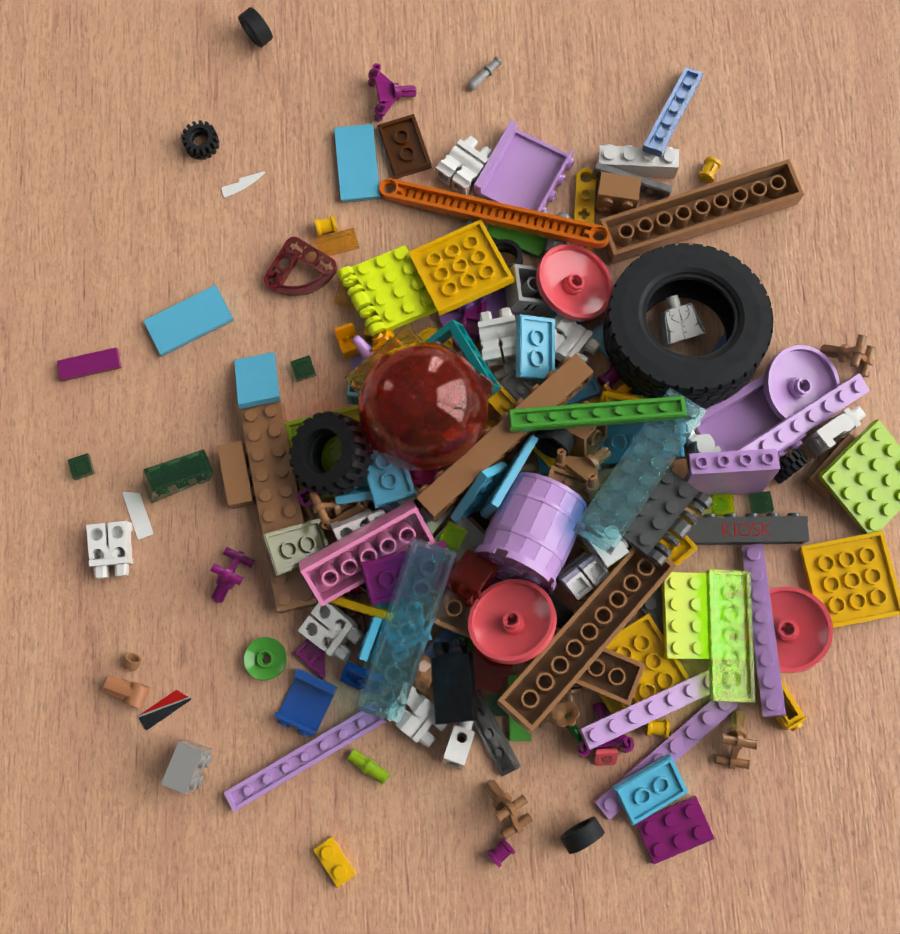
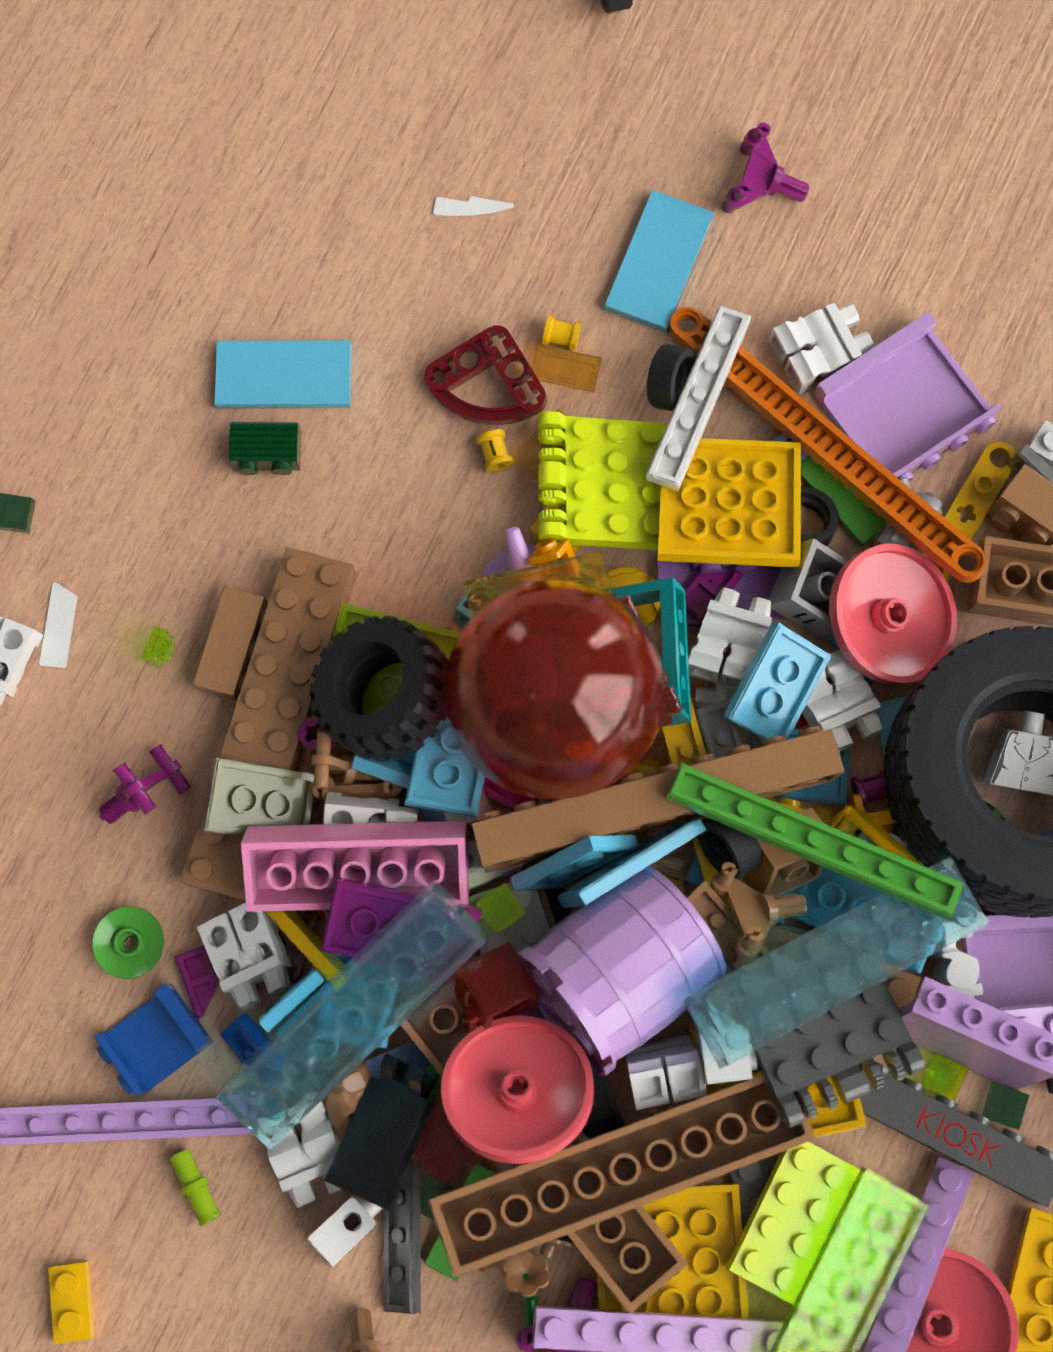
camera: 25 degrees right, 0 degrees up
magenta tile [57,347,122,382] -> none
clear green wedge [142,449,213,504] -> none
black tyre [181,120,220,160] -> none
medium azure tile [234,352,281,409] -> none
clear green tile [291,355,317,382] -> none
light orange bracket [334,322,360,359] -> none
reddish brown tile [377,114,432,179] -> none
light grey piece [467,56,502,91] -> none
none -> clear neon green plate [141,625,175,669]
none -> dark green brick [228,422,302,475]
none -> yellow bush [476,429,514,473]
none -> white tile [646,305,751,491]
none -> black tyre [647,344,696,412]

